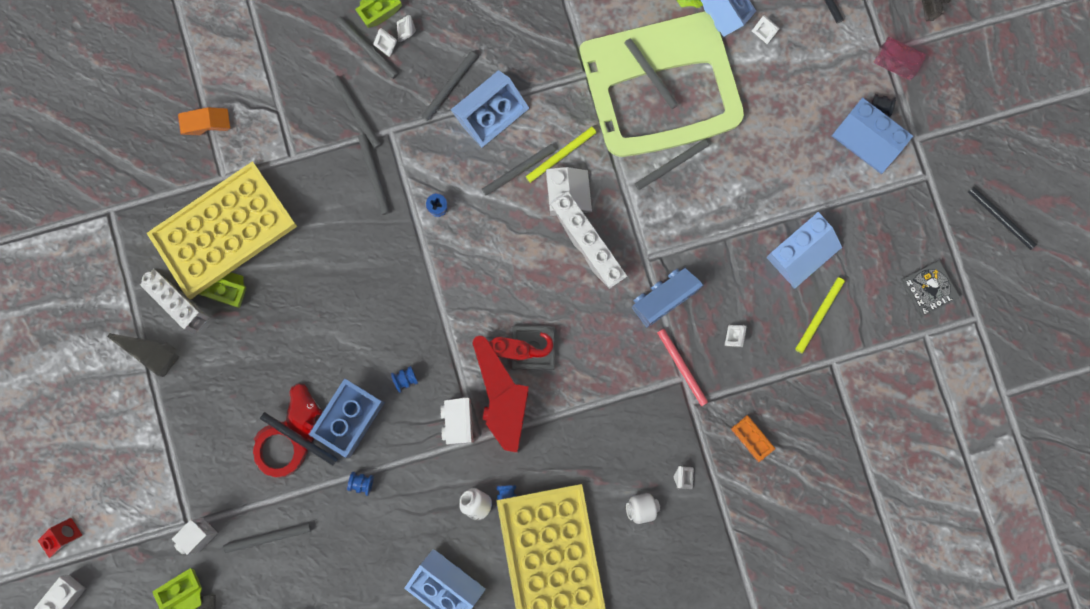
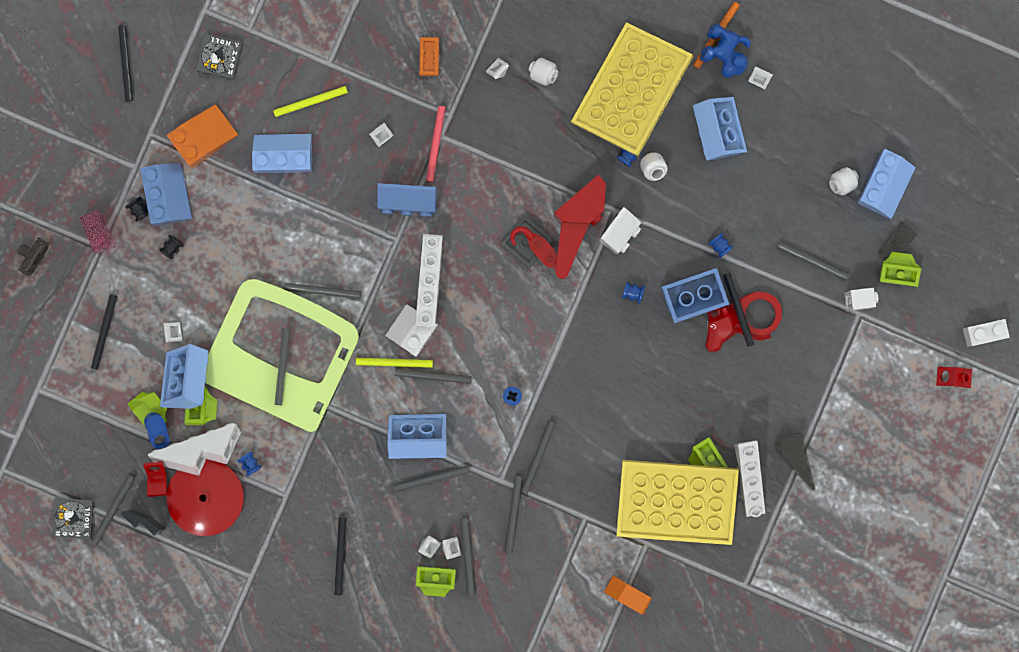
camera: 140 degrees left, 5 degrees up
none -> black bush [159,234,185,260]
none -> orange slope [166,104,238,169]

